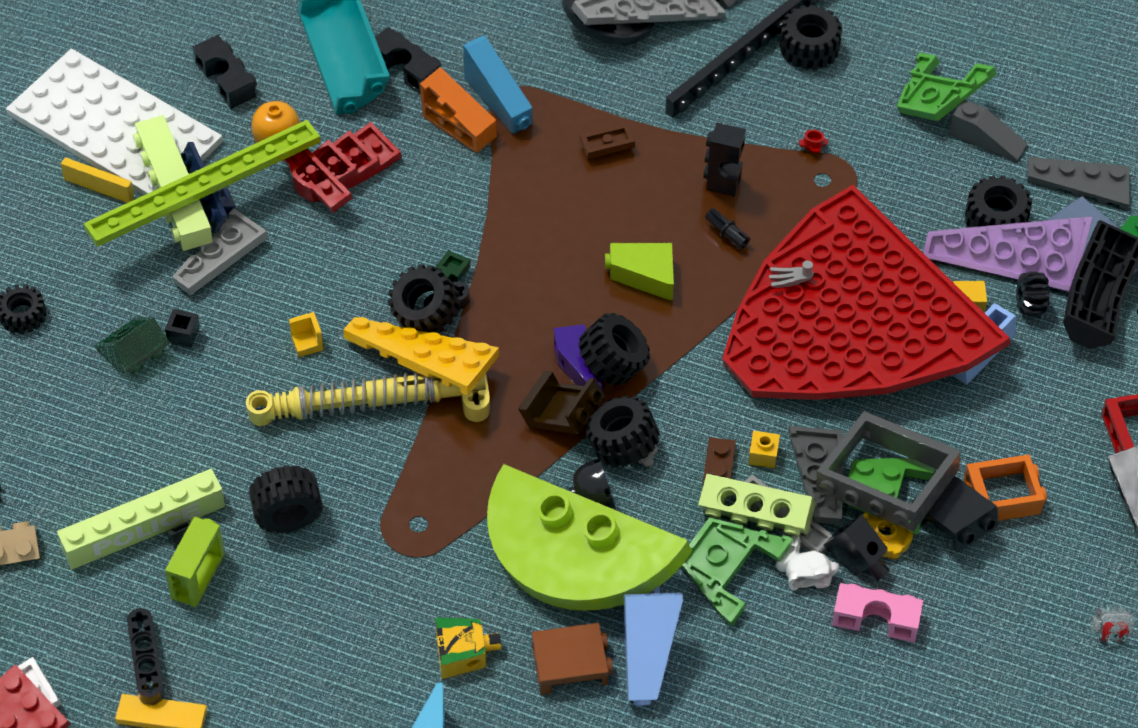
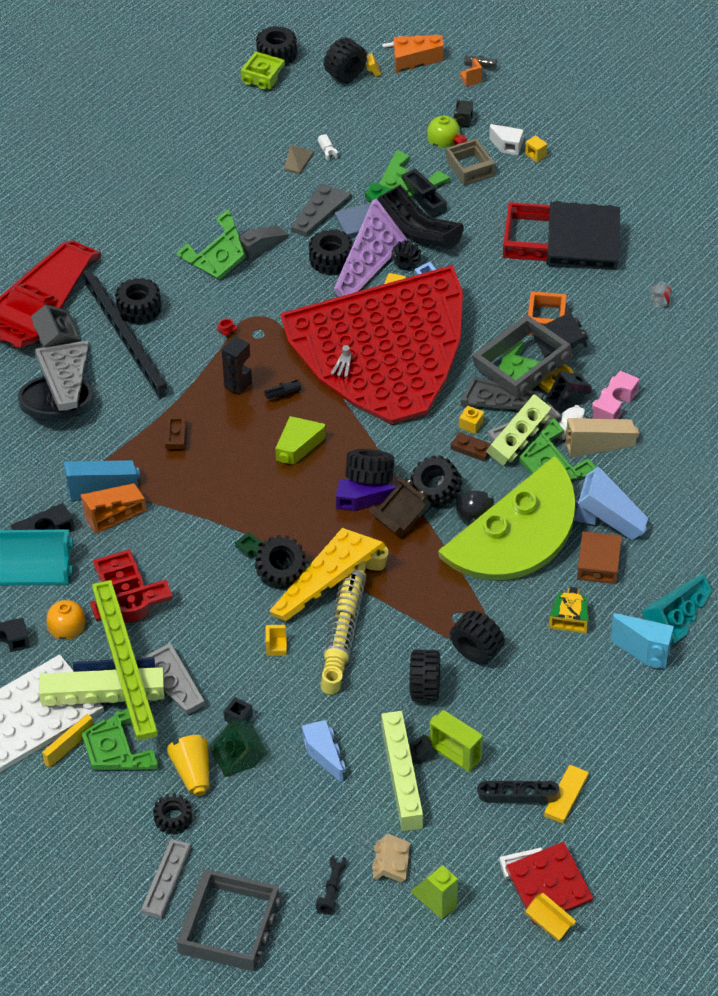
camera: 70 degrees left, 5 degrees down
none -> bright green wing [81,708,158,770]
none -> yellow cone [167,735,209,796]
none -> light blue slope [302,720,346,782]
none -> black tyre [449,610,505,665]
none -> tan slope [565,418,639,458]

